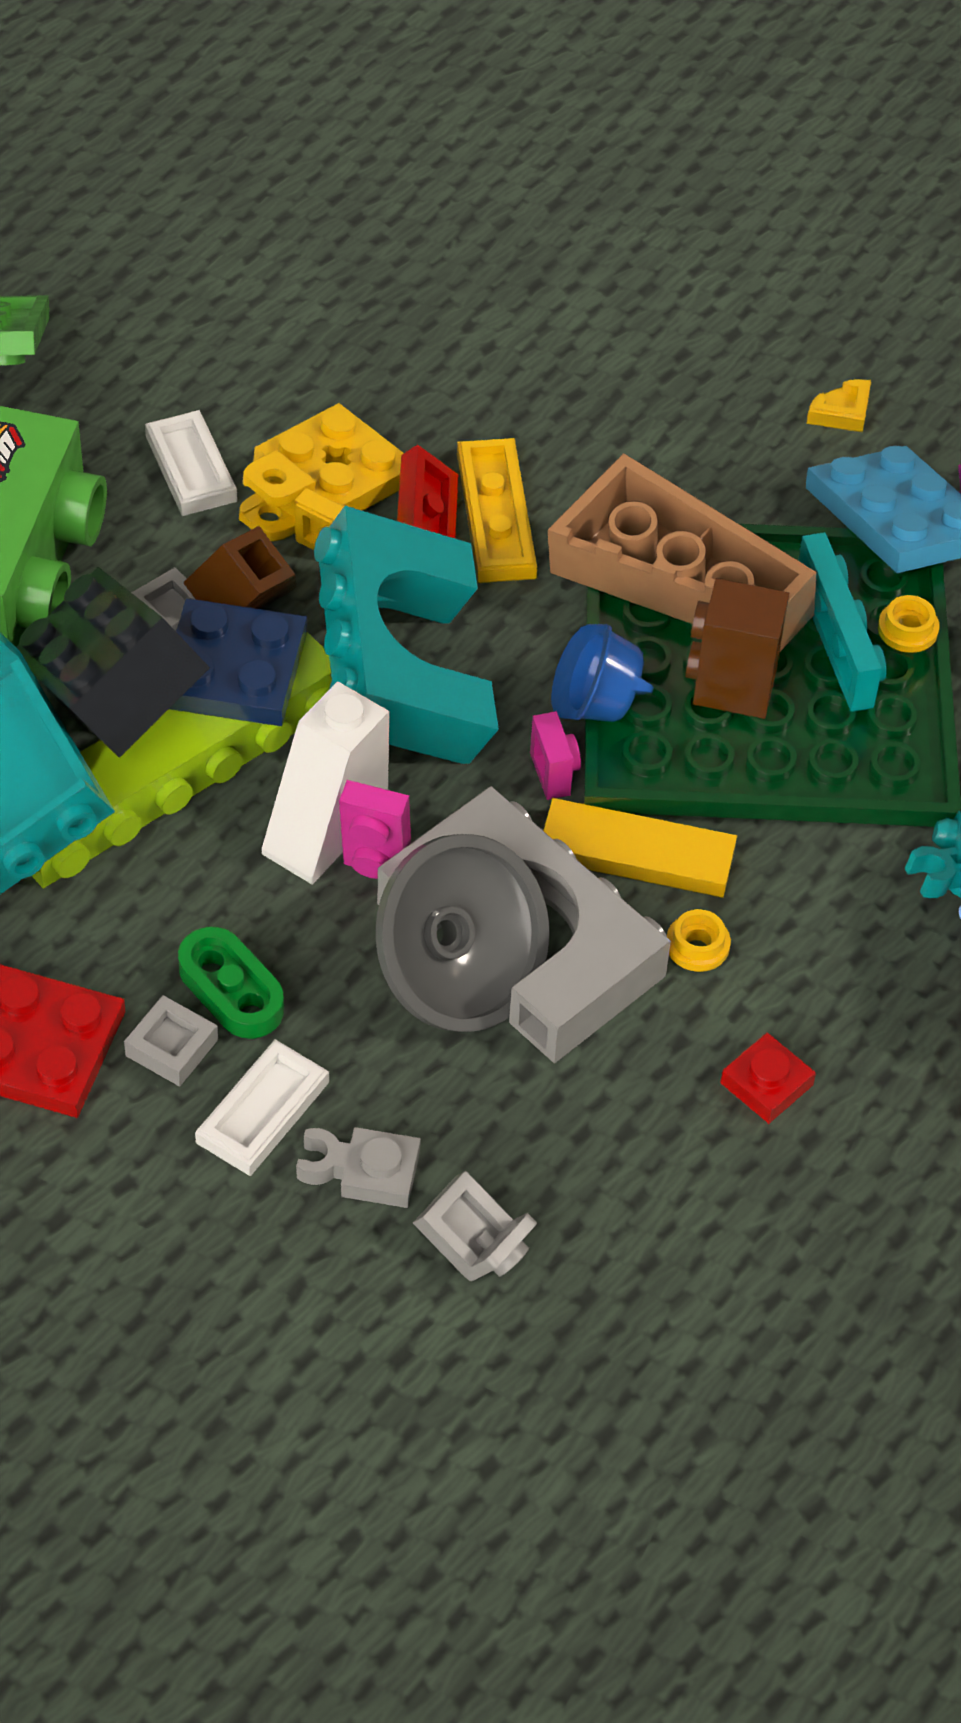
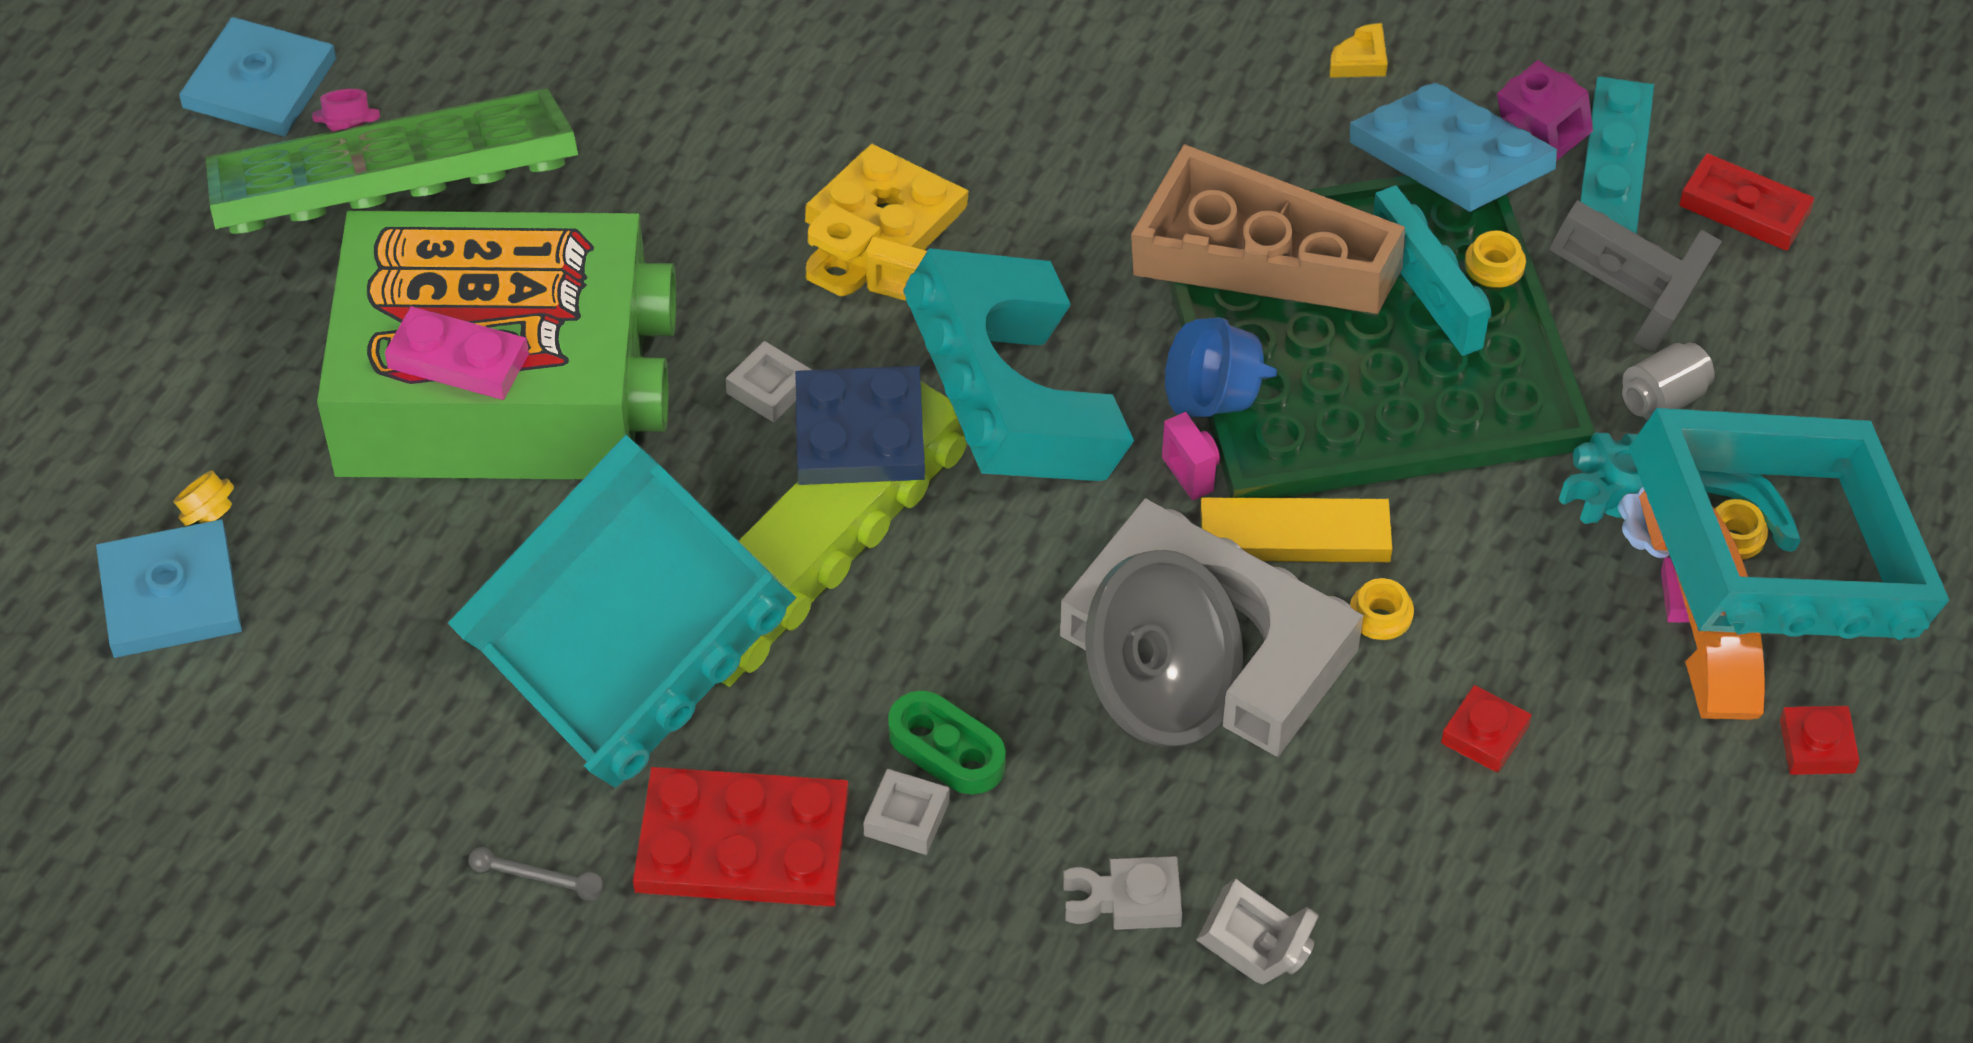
camera: 10 degrees left, 0 degrees up
black piece [16,567,210,758] -> none
white tile [145,410,237,516] -> none
reddish brown slope [183,526,297,609] -> none
white tile [195,1040,329,1176] -> none
white slope [262,681,389,885] -> none
dark pink plate [339,780,411,879] -> none
red plate [397,444,458,539] -> none
yellow tile [457,438,537,583] -> none
reddish brown brick [686,578,790,719] -> none

